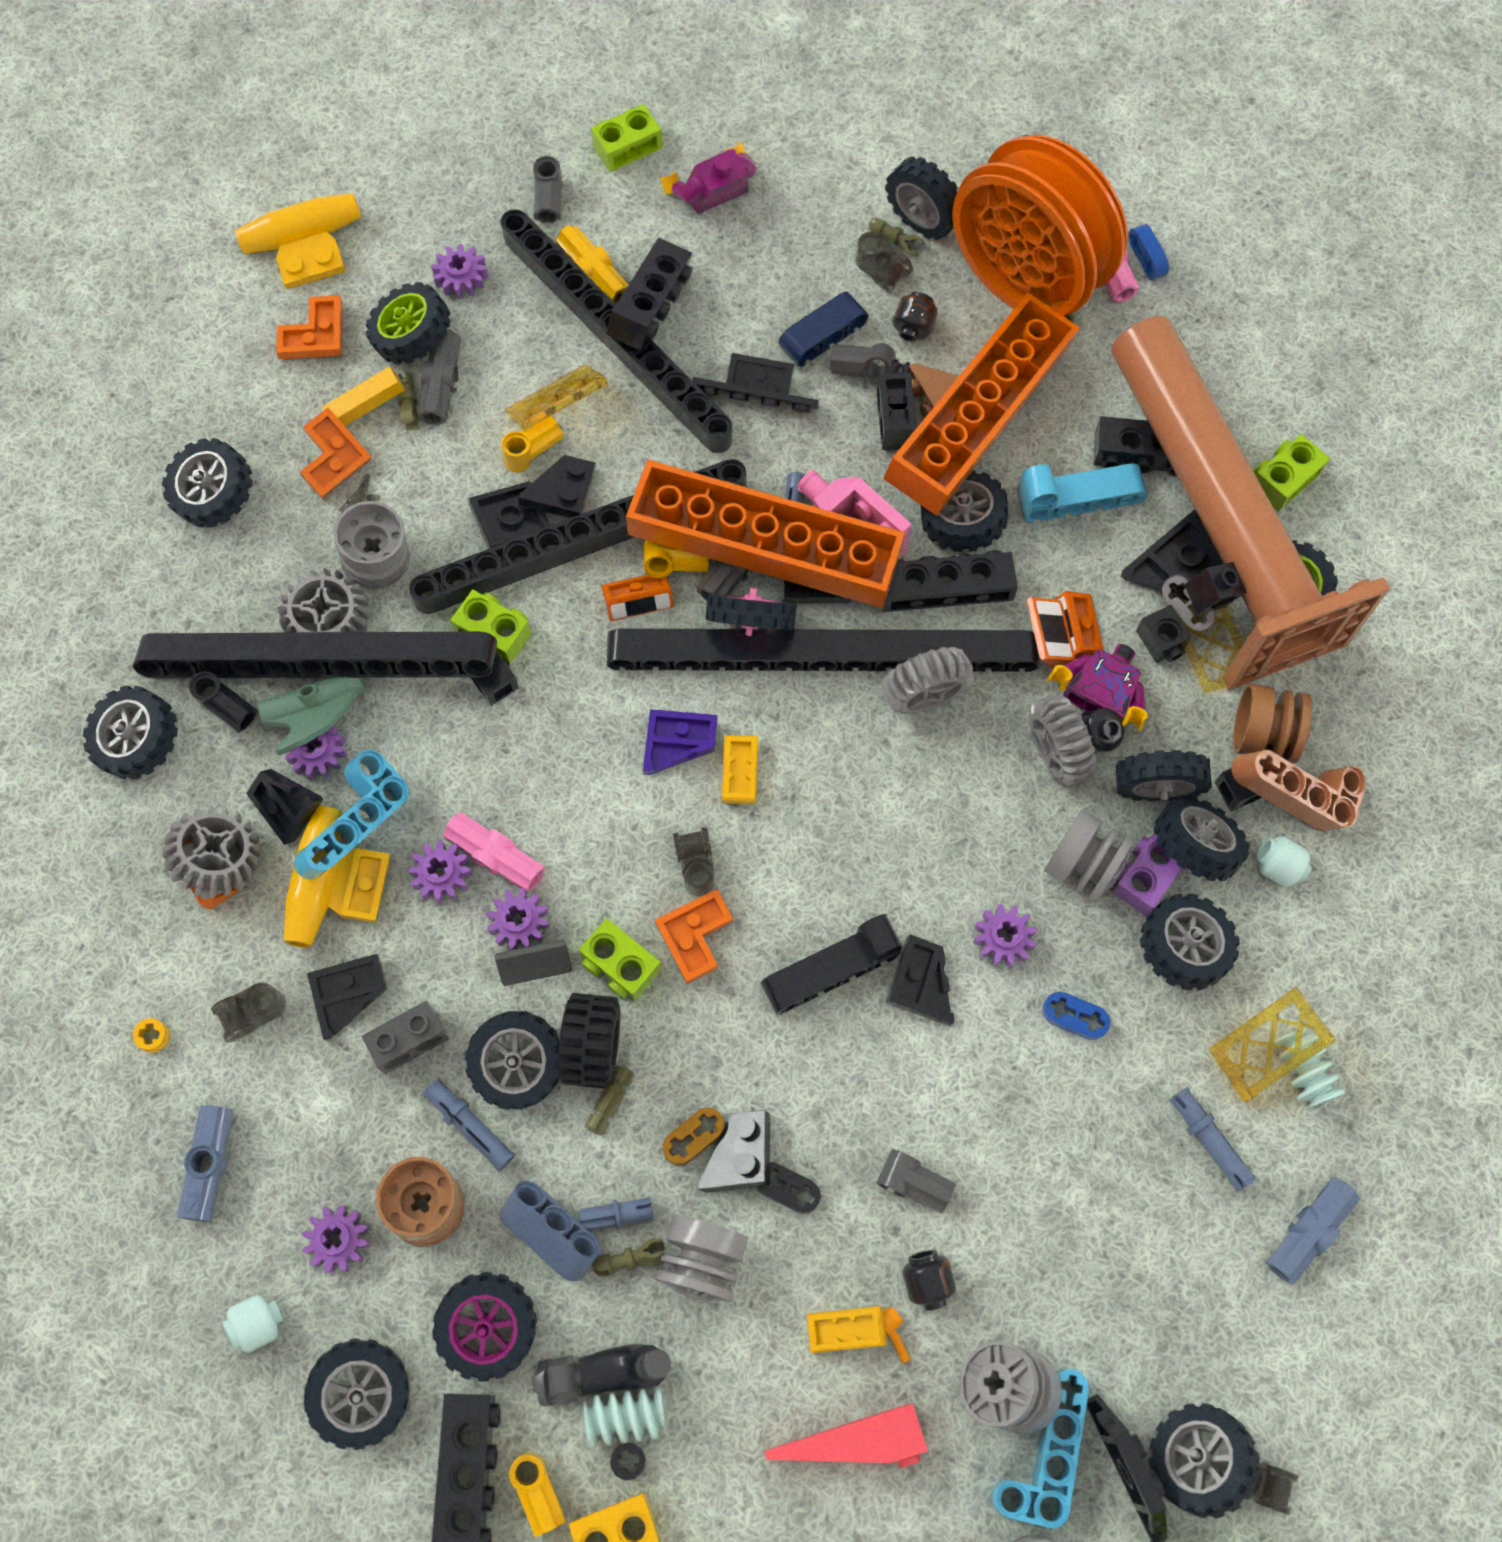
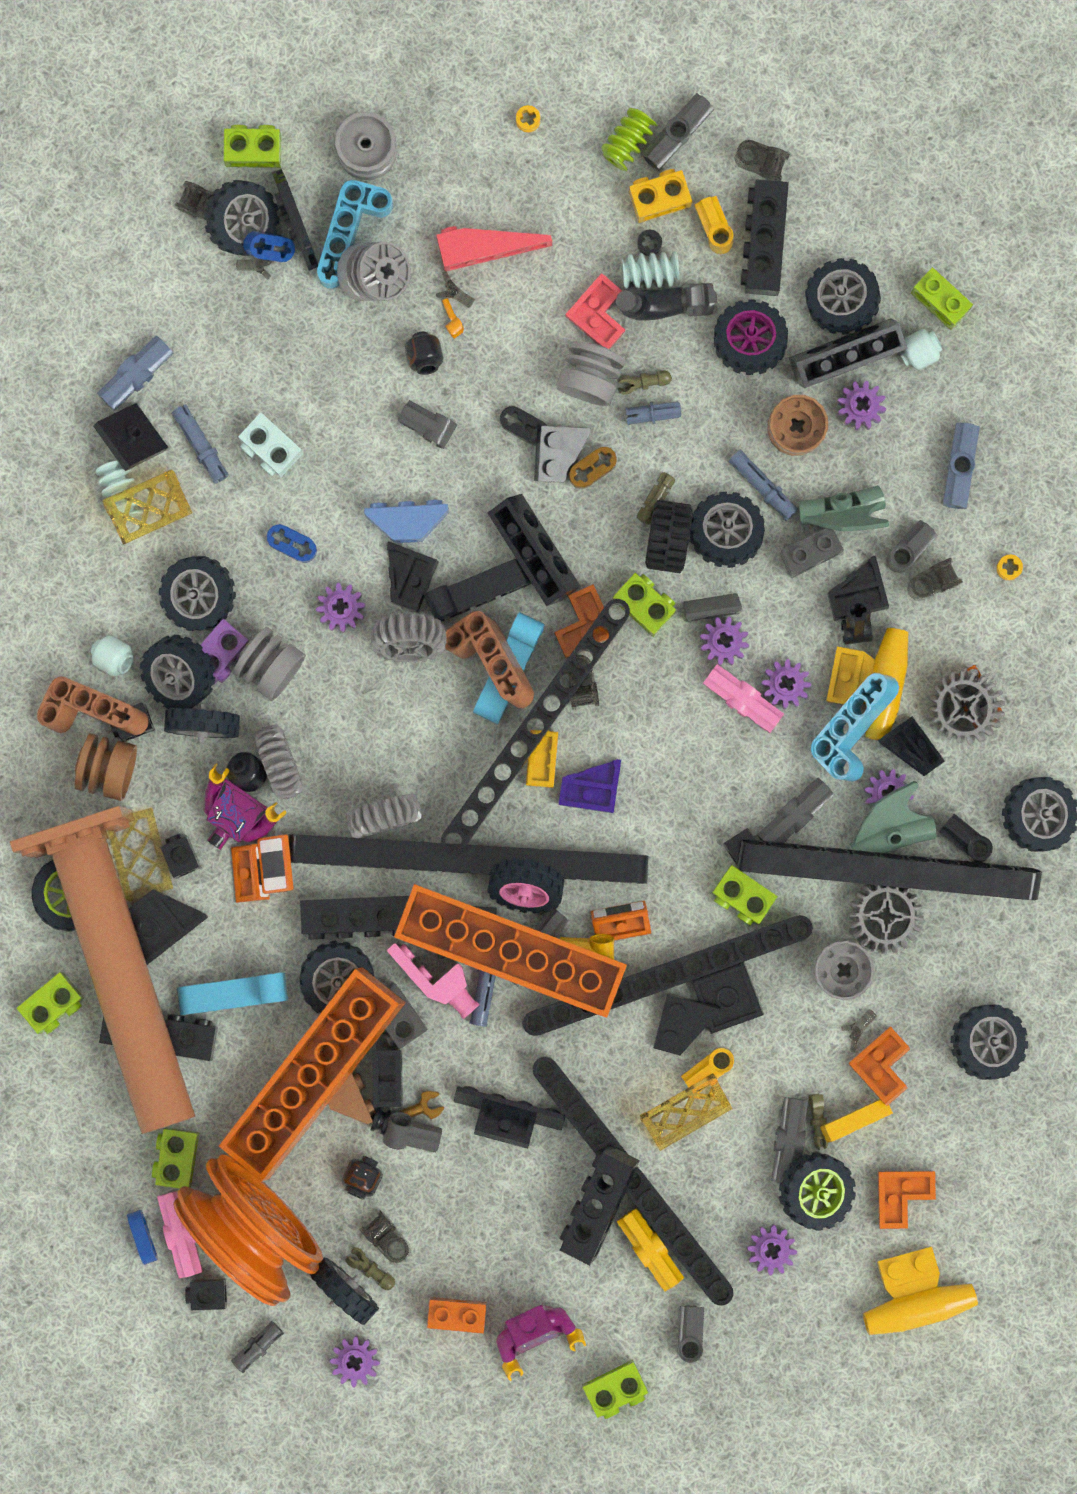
camera: 175 degrees left, 15 degrees up
sand blue beam [500,1181,601,1281] -> none
dark blue beam [778,291,869,367] -> none
yellow plate [807,1306,887,1353] -> none
light grey beam [1162,574,1215,631] -> none
black brick [1184,562,1246,615] -> none
none -> black plate [93,403,168,471]
none -> lime brick [151,1128,200,1189]
none -> clear smoke bar [236,259,275,279]
none -> light aqua brick [238,413,303,478]
none -> blue beam [243,231,295,262]
none -> medium lavender gear [330,1336,380,1388]
none -> medium blue slope [364,500,449,543]
none -> light grey gear [371,612,446,664]
none -> dark grey brick [383,984,428,1049]
none -> pearl gold bar [396,1091,445,1119]
none -> orange brick [427,1297,487,1334]
none -> clear smoke bar [436,271,475,308]
none -> black beam [441,599,630,854]
none -> nougat beam [445,611,534,708]
none -> medium azure beam [473,612,545,724]
none -> black brick [487,494,581,607]
none -> coral plate [565,273,625,349]
none -> dark grey piece [757,777,835,843]
none -> black brick [789,318,908,389]
none -> sand green pin [799,485,889,532]
none -> black piece [841,599,872,645]
none -> dark grey piece [887,520,938,573]
none -> lime brick [911,267,973,330]

